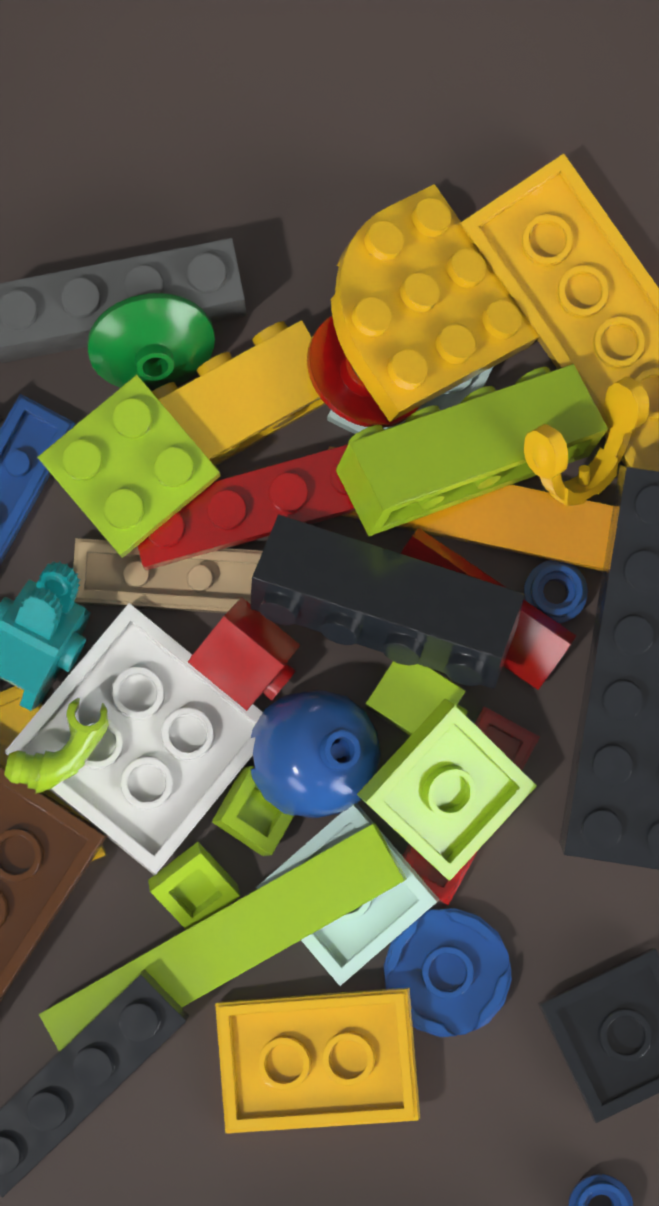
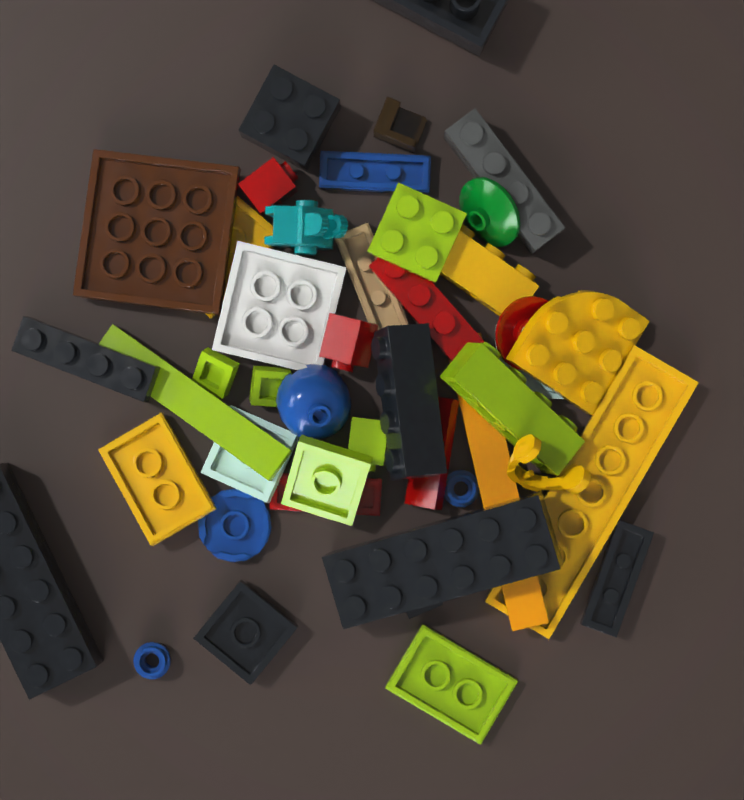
camera: 70 degrees right, 5 degrees up
lime piece [4,697,109,794] -> none

